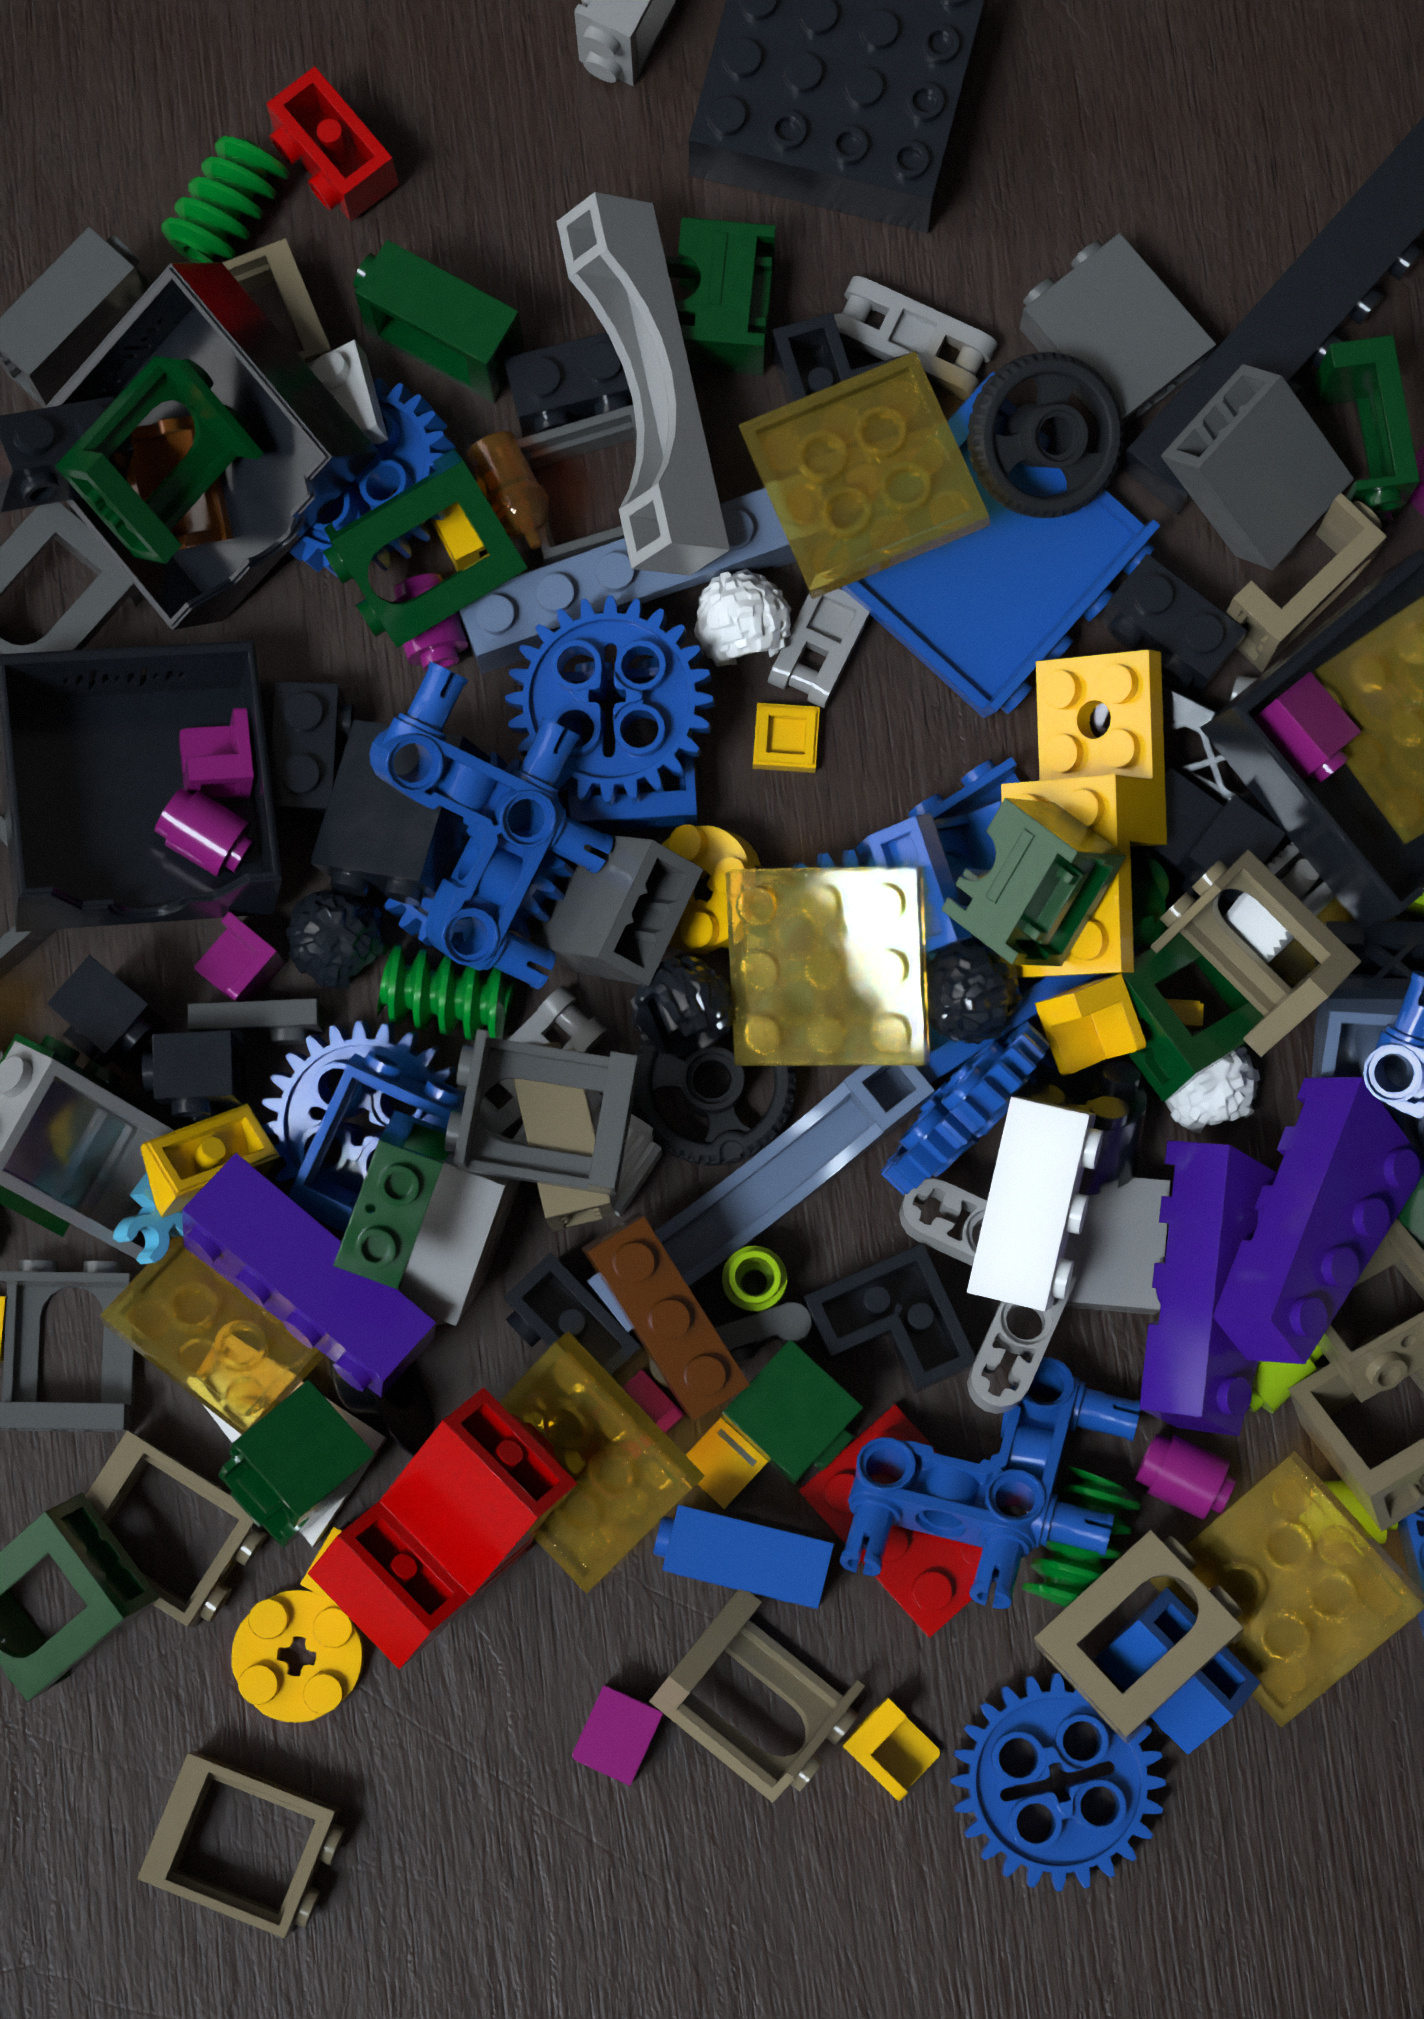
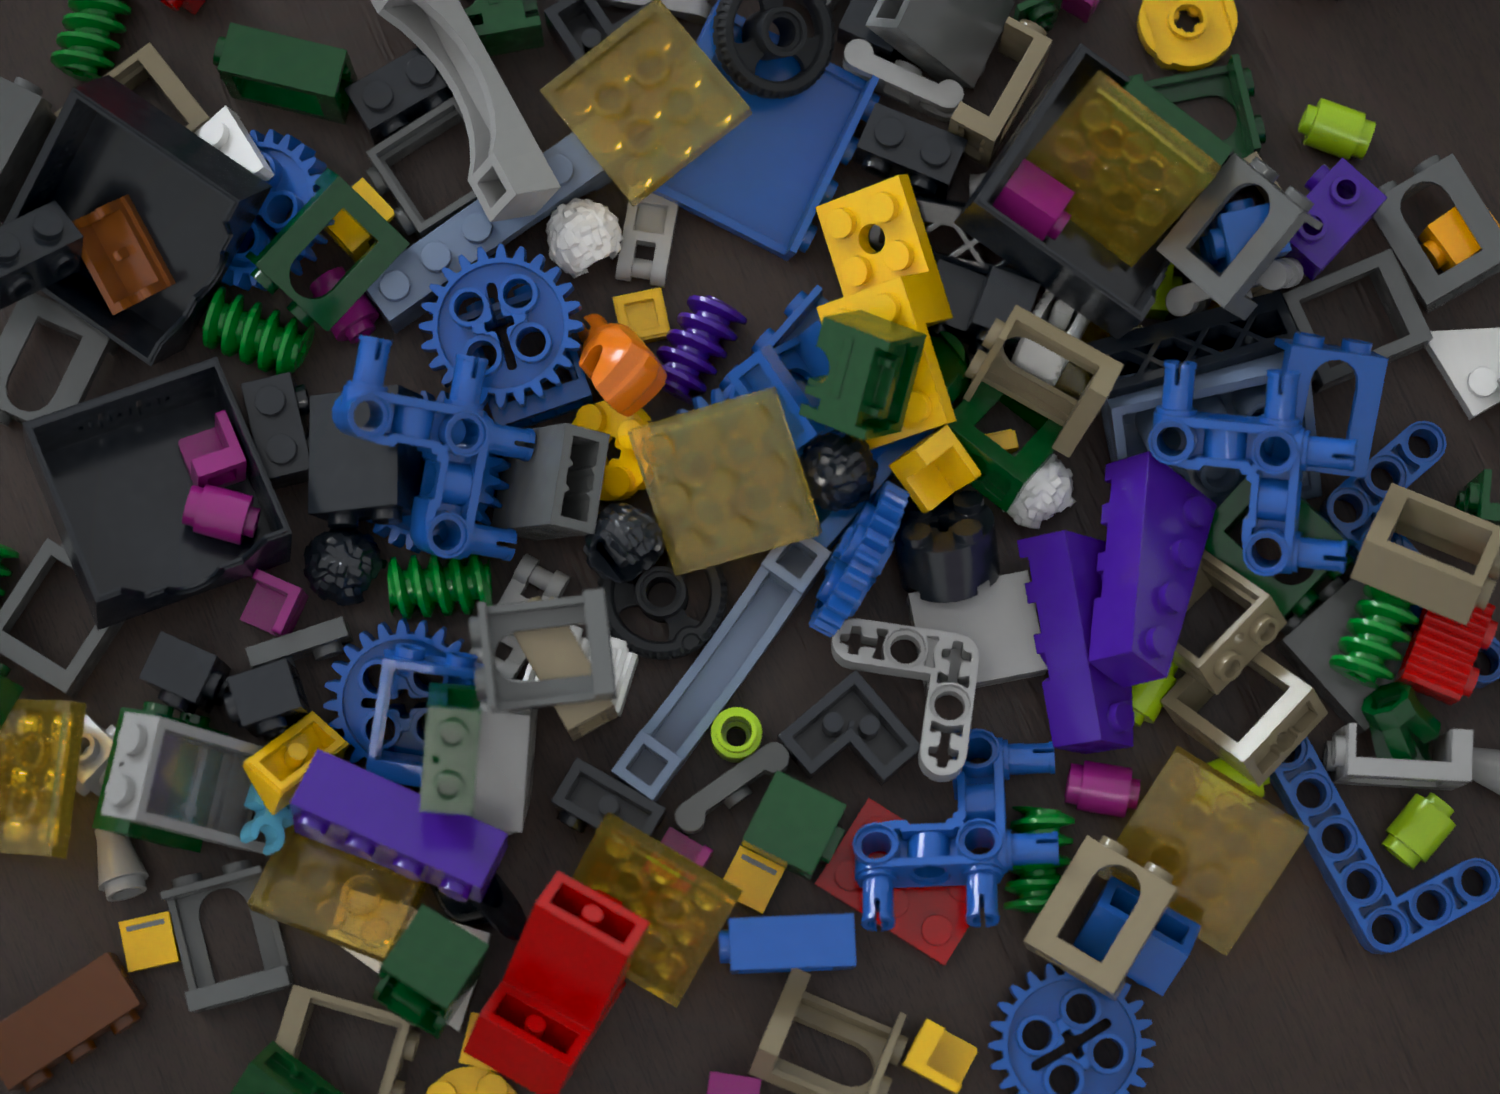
camera: 20 degrees left, 0 degrees up
dark green panel [55,356,264,564] -> none
clear orange piece [467,431,549,549] -> none
reddish brown brick [582,1213,750,1421] -> none
white brick [967,1096,1103,1311] -> none
none -> green piece [202,286,315,375]
none -> orange piece [577,313,667,417]
none -> dark purple piece [656,295,748,405]
none -> light grey plate [842,39,964,122]

